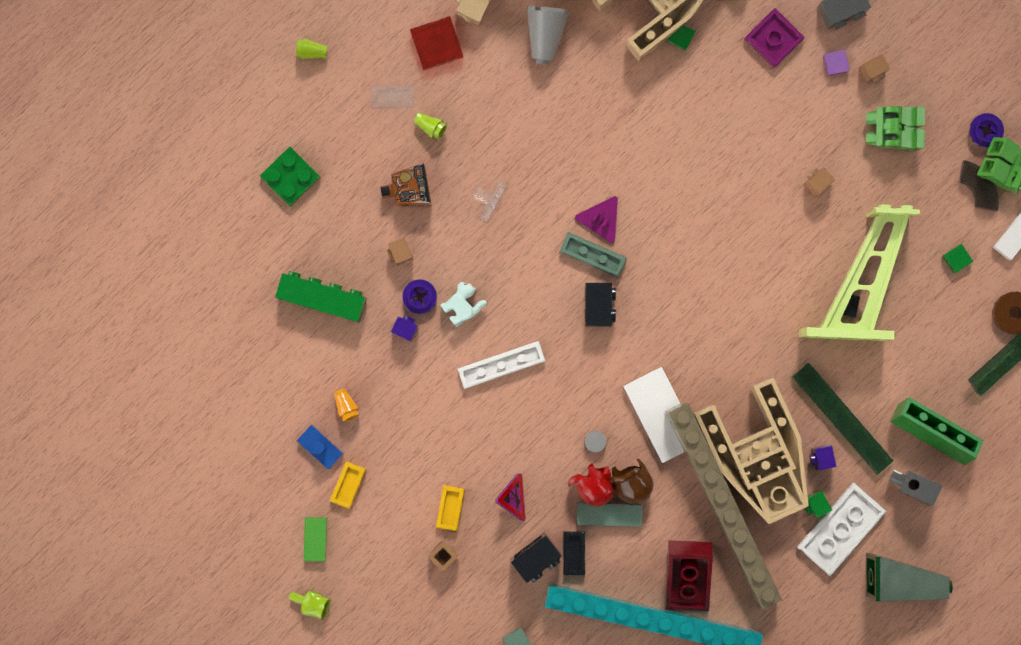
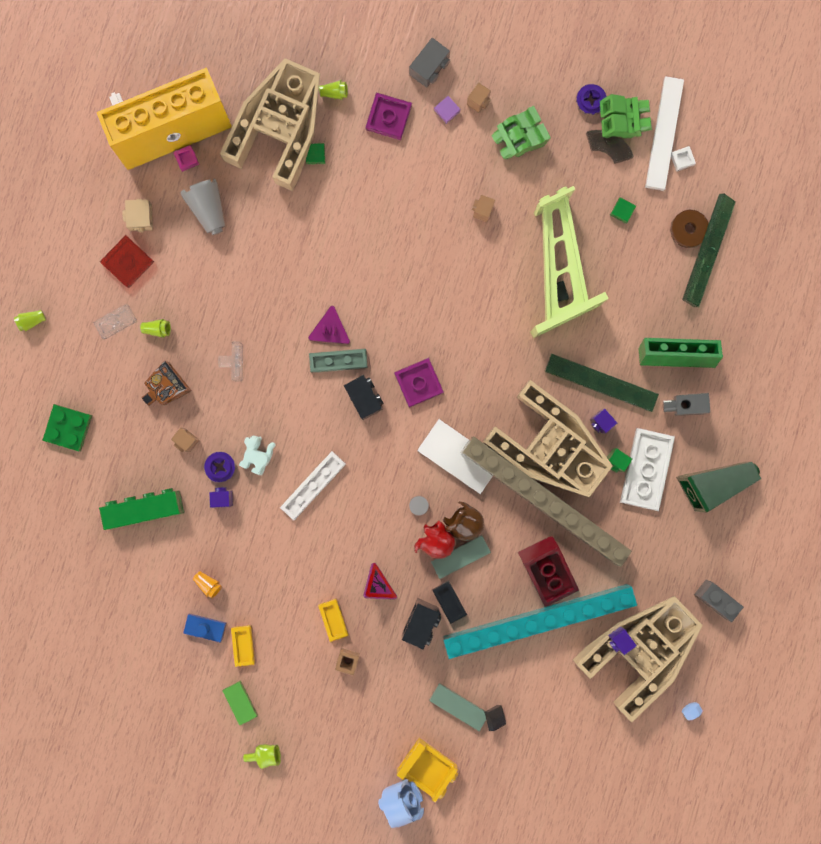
camera: 25 degrees left, 0 degrees up
none -> magenta tile [394,358,444,408]

